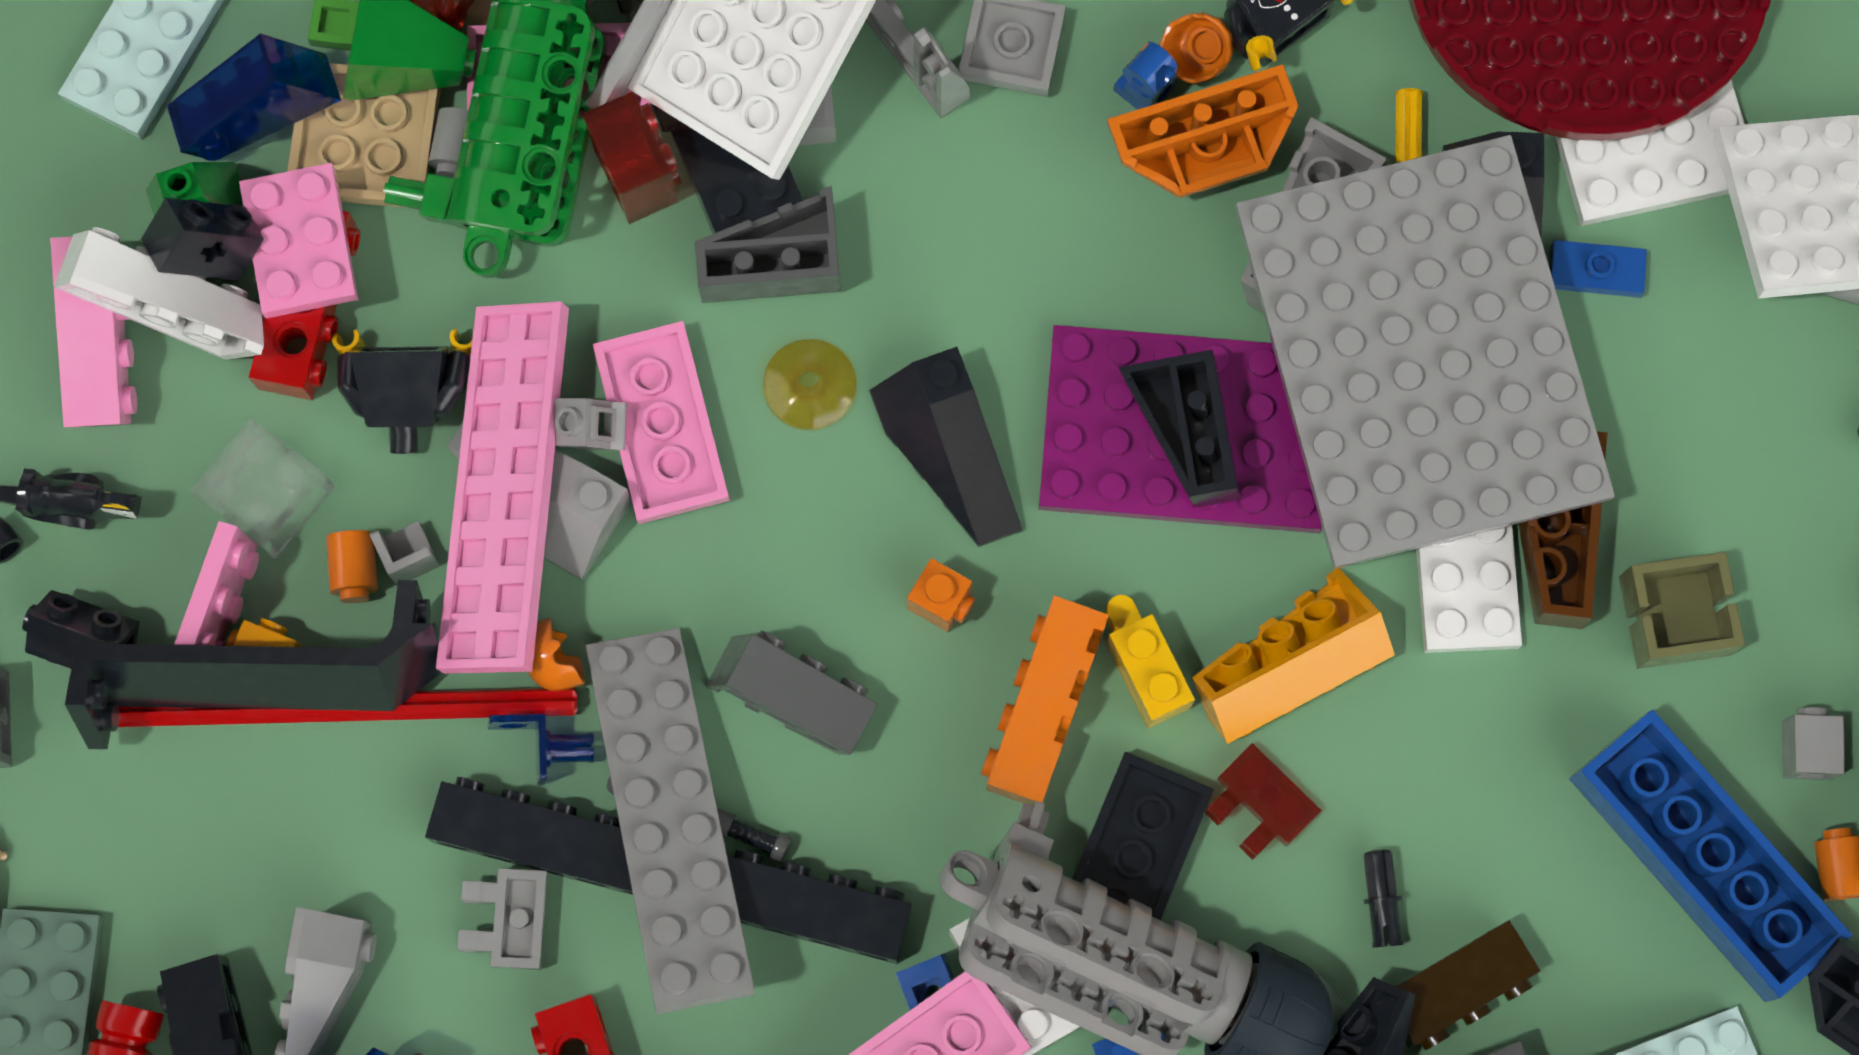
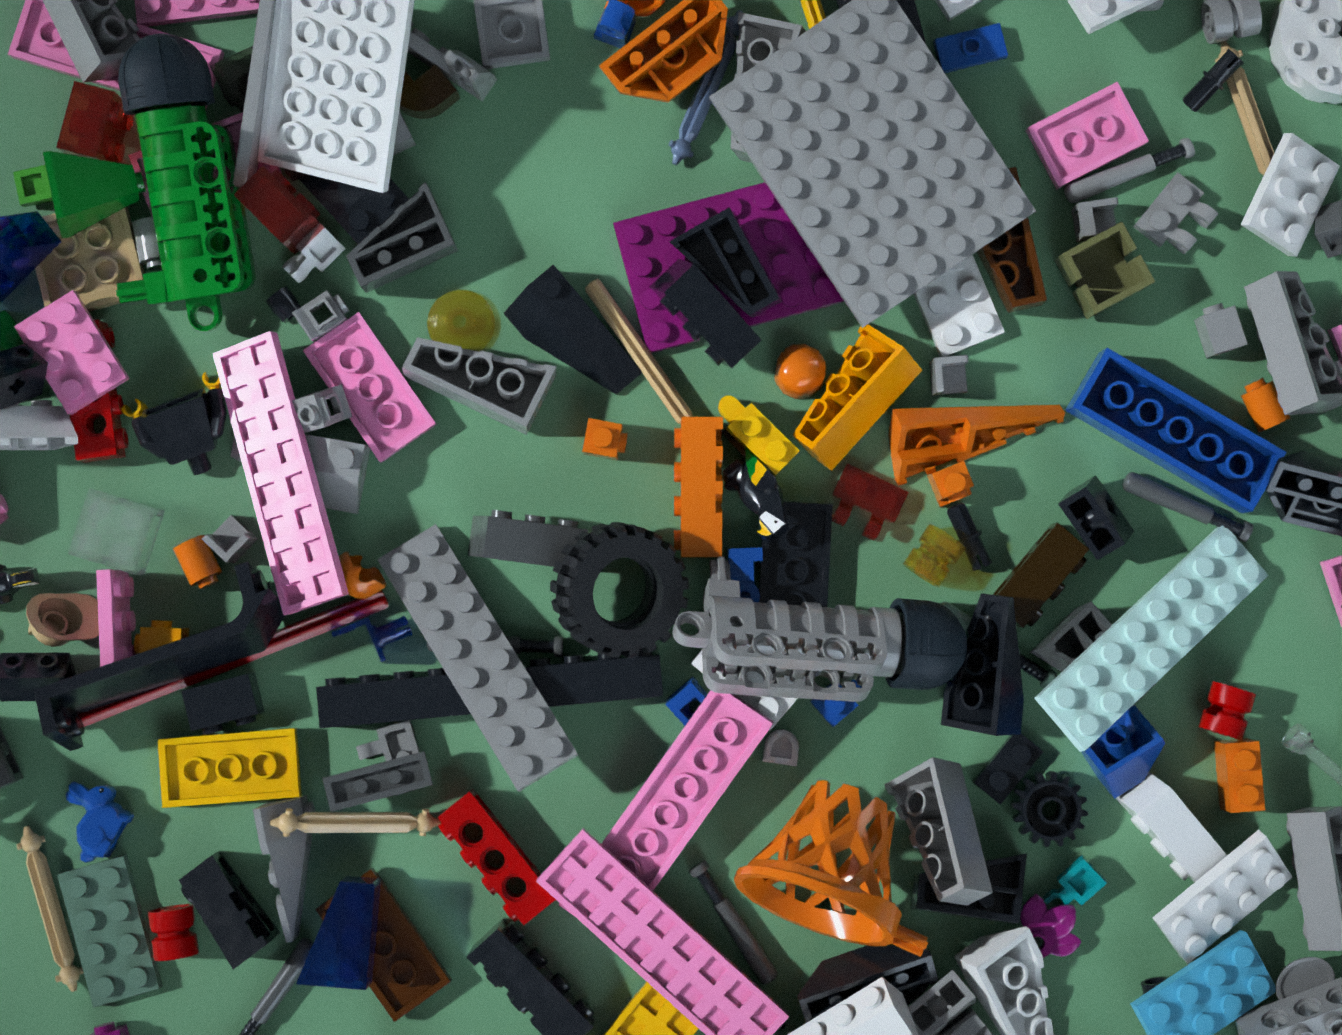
camera: 20 degrees left, 10 degrees up
none -> tan piece [26,593,99,647]
none -> blue animal [66,781,134,863]
none -> yellow plate [158,728,302,808]
none -> black brick [181,673,265,735]
none -> black hose [266,286,301,323]
none -> tan wheel [270,808,441,837]
none -> white plate [282,223,345,283]
none -> light grey window [292,290,350,342]
none -> dark grey plate [322,751,433,812]
none -> dark brown brick [400,65,460,119]
none -> light grey wedge [402,337,557,435]
none -> black tyre [550,522,689,658]
none -> tan axle [585,279,692,424]
none -> black wedge [650,259,761,368]
none -> sand blue wheel [669,10,743,166]
none -> black animal [722,429,789,540]
none -> blue leg [727,547,763,603]
none -> orange hair [774,344,826,399]
none -> orange wedge [888,404,1065,485]
none -> clear yellow wheel [902,524,966,588]
none -> orange brick [927,461,974,507]
none -> light grey panel [929,355,969,396]
none -> bright pink plate [1025,81,1149,190]
none -> black brick [1058,475,1134,560]
none -> light grey piece [1064,138,1195,203]
none -> light grey panel [1071,197,1119,242]
none -> dark grey piece [1122,472,1254,542]
none -> light grey plate [1133,172,1219,255]

